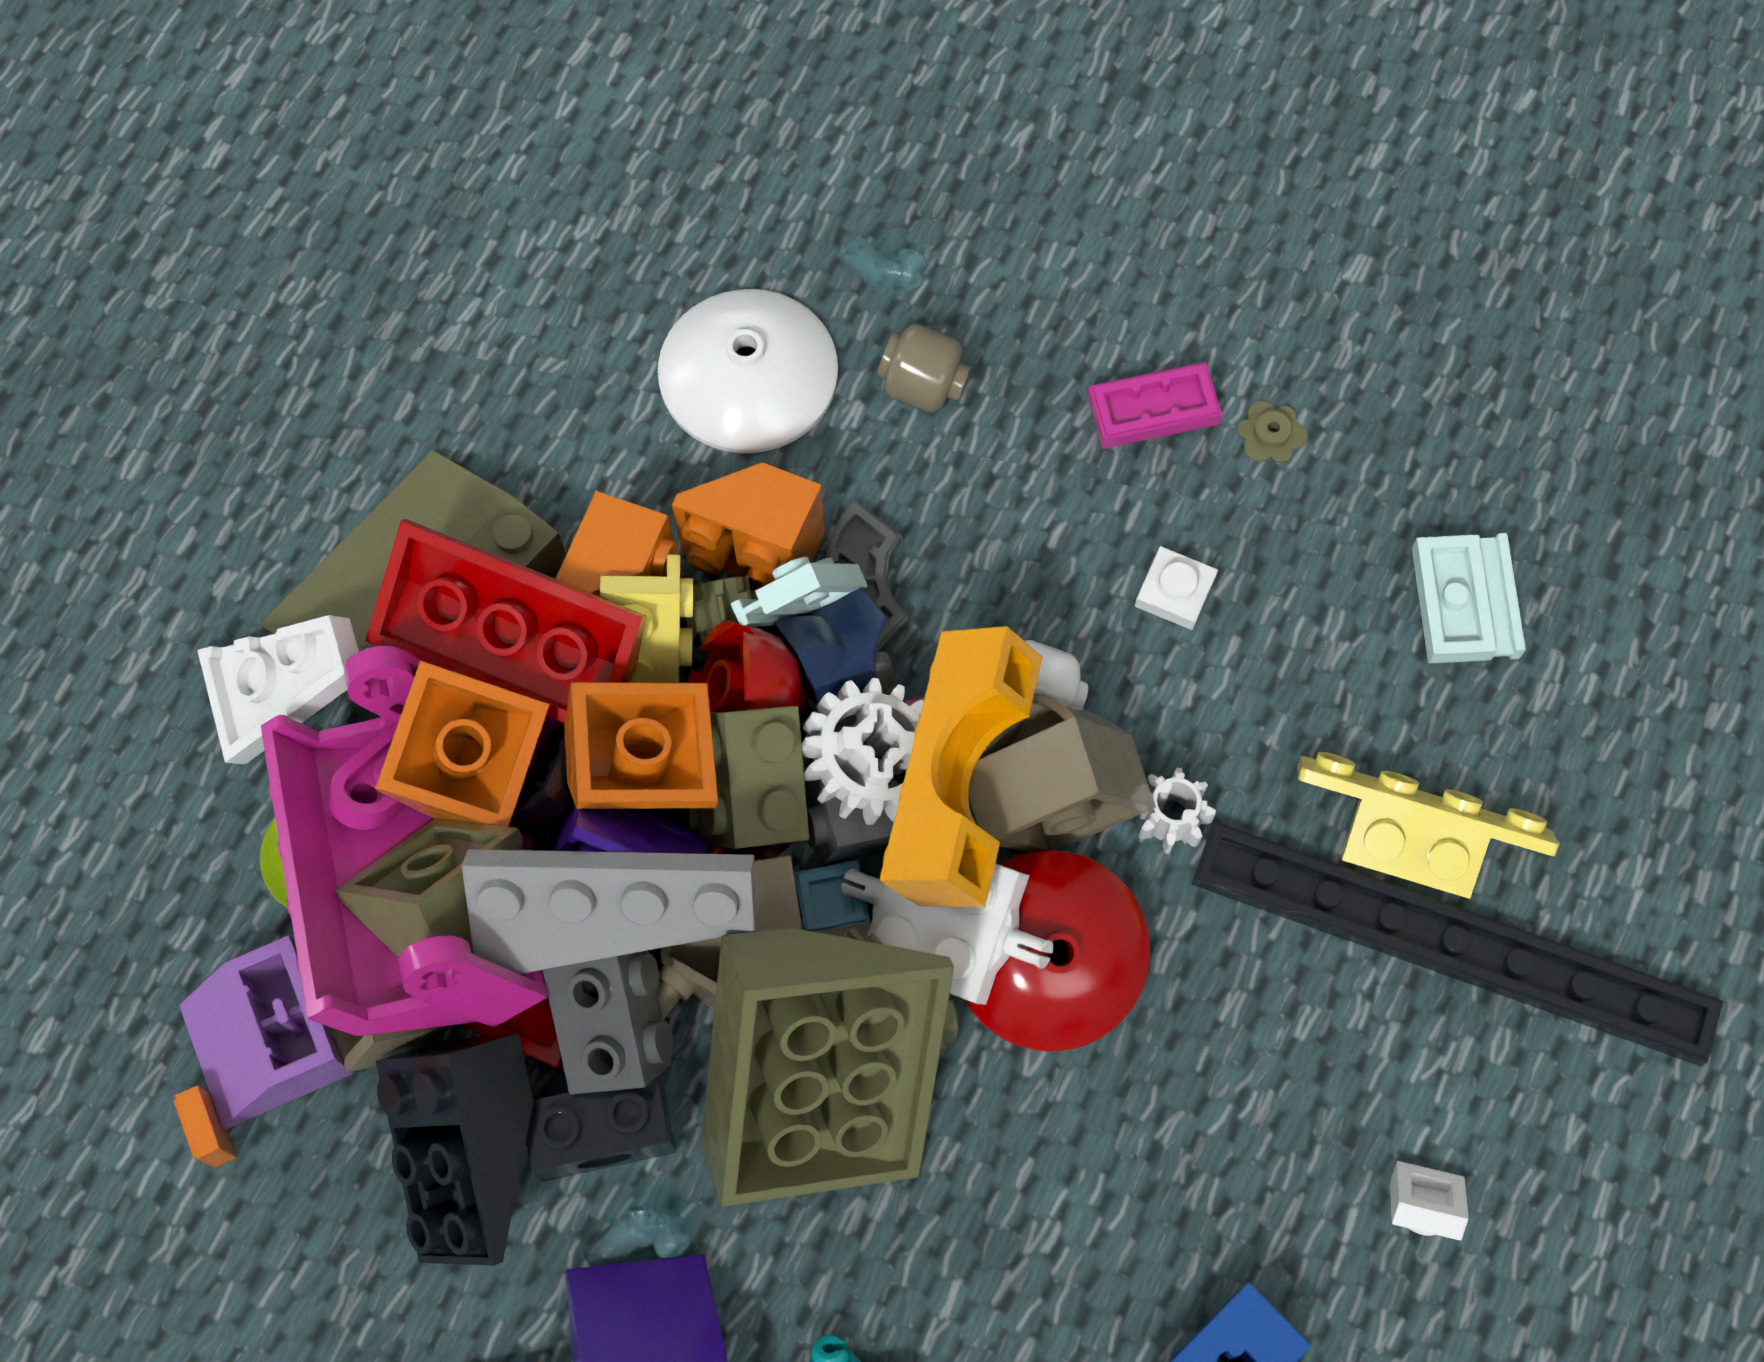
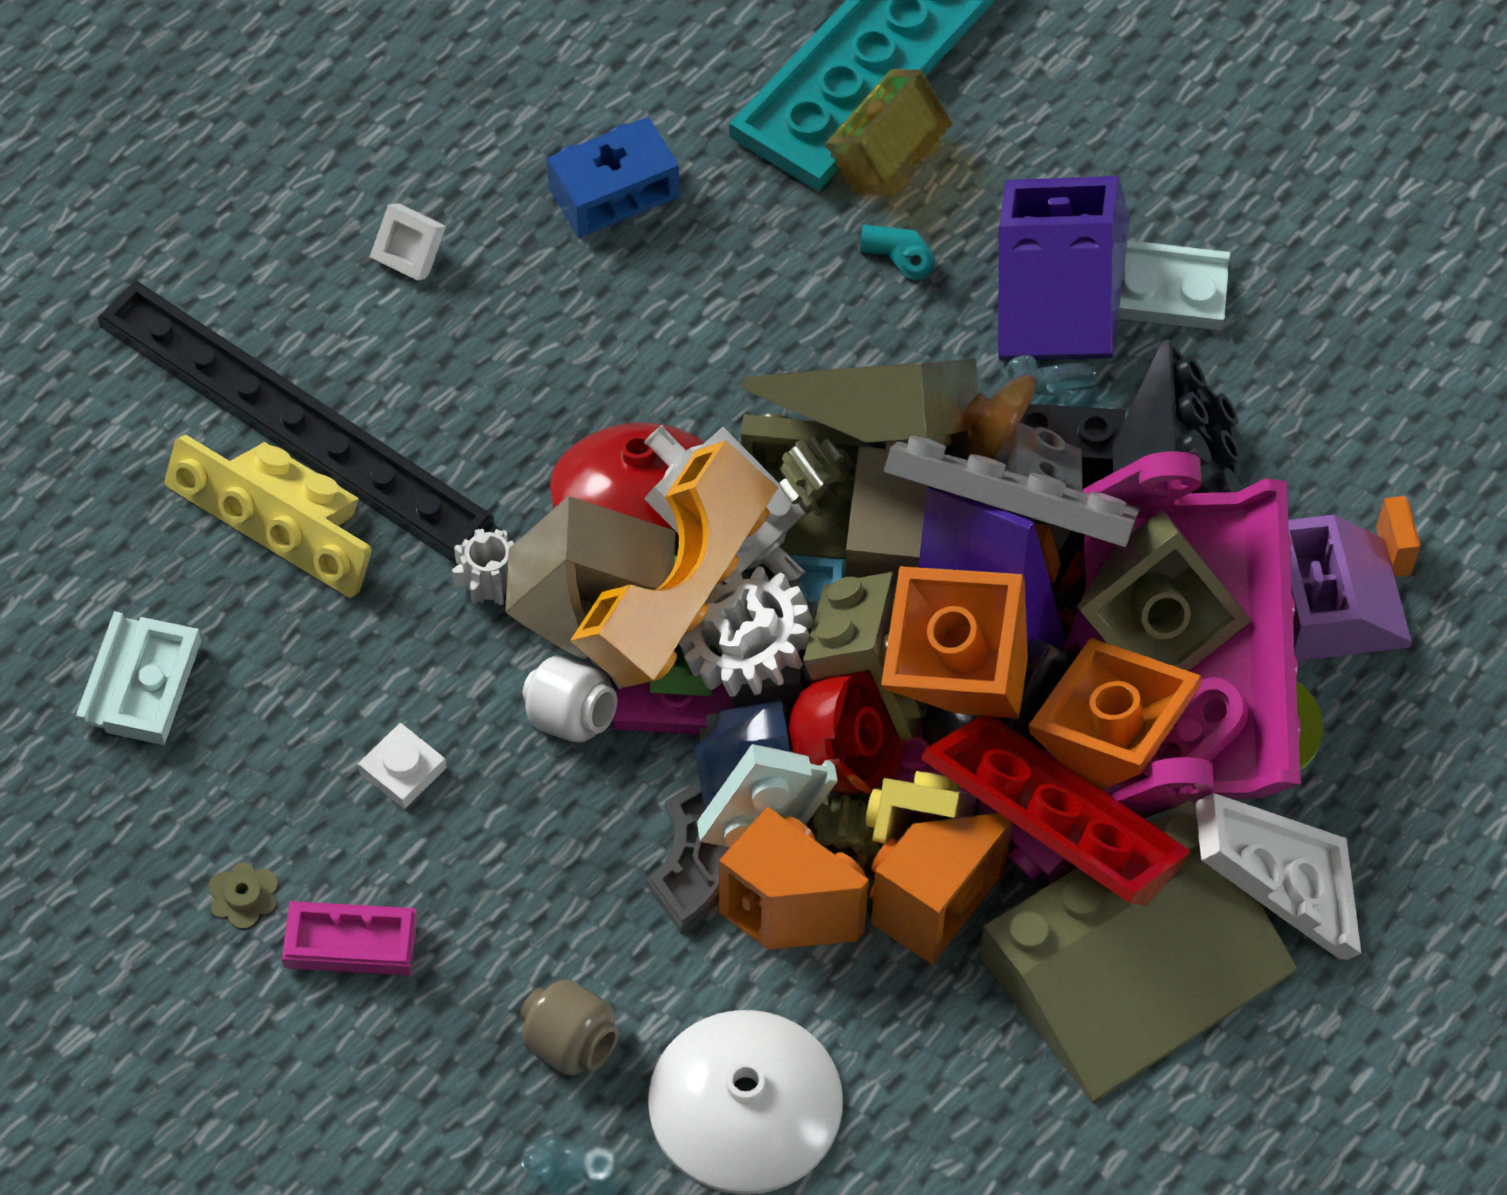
camera: 165 degrees left, 10 degrees down
none -> clear orange dish [960,373,1036,460]

